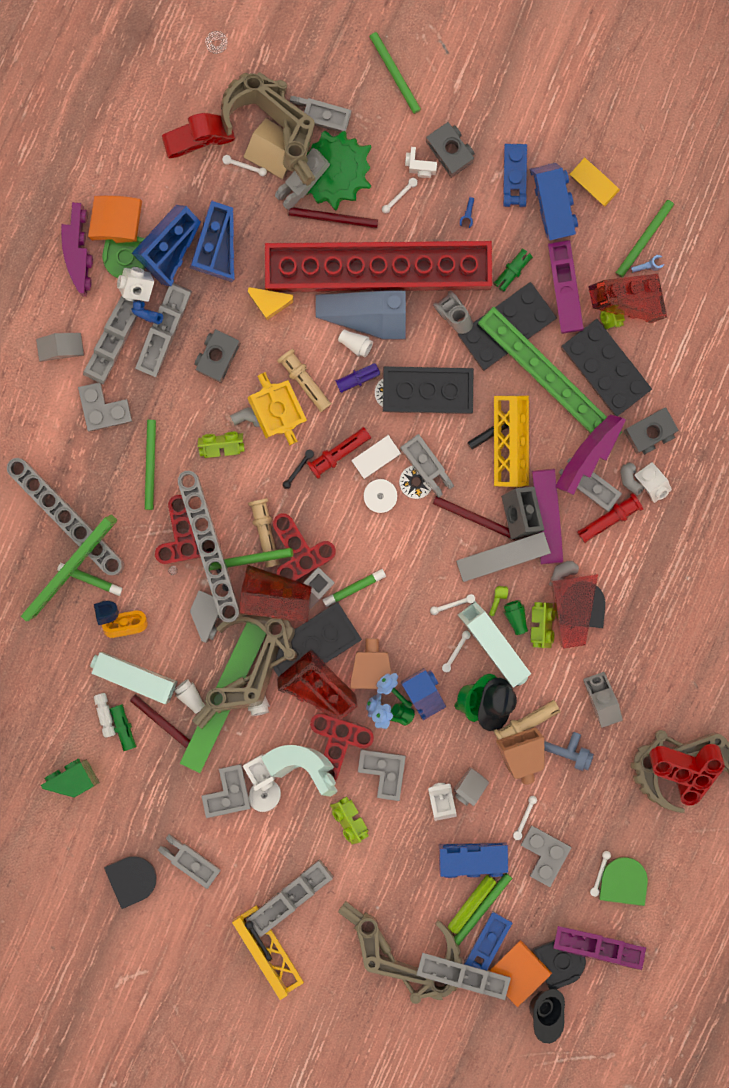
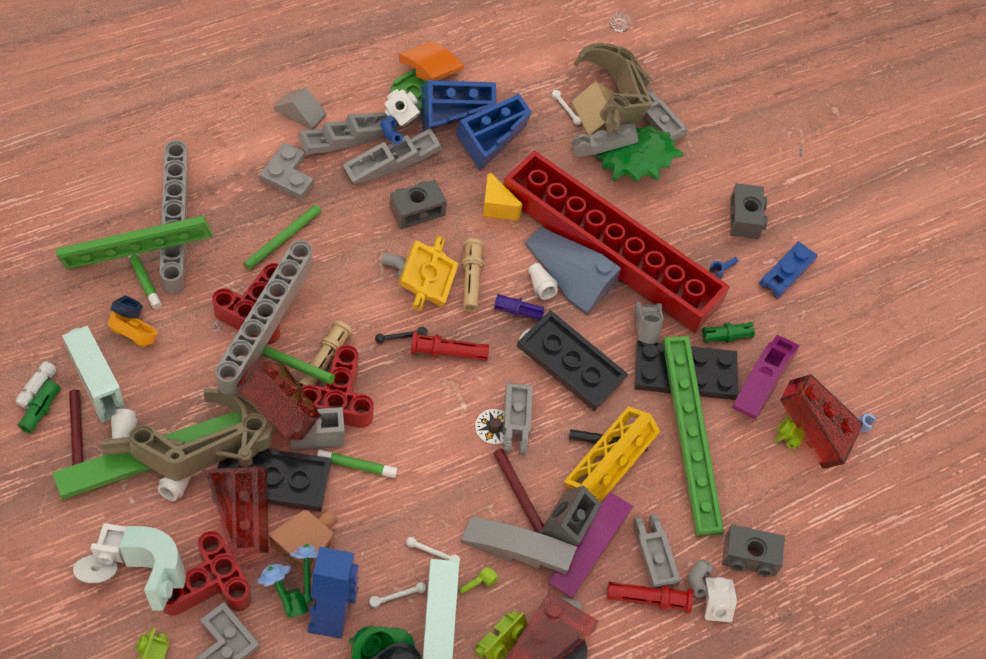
camera: 25 degrees right, 30 degrees down
magenta slope [61,202,93,297] -> none
red beam [162,113,235,158] -> none
light grey slope [190,590,227,643] -> none
lime hinge [198,431,245,458] -> none
light grey plate [201,764,251,818] -> none
dark red bar [289,207,378,228] -> none
white tile [351,435,401,479] -> none
white piece [364,479,397,513] -> none
bright green bar [369,32,421,114] -> none
white hinge [382,178,417,214] -> none
white bracket [405,147,437,178] -> none
green cone [503,600,528,635] -> none
blue wedge [530,163,578,240] -> none
magenta slope [555,414,626,495] -> none
black plate [561,319,652,416] -> none
yellow slope [569,157,620,207] -> none
bright green bar [616,200,674,278] -> none

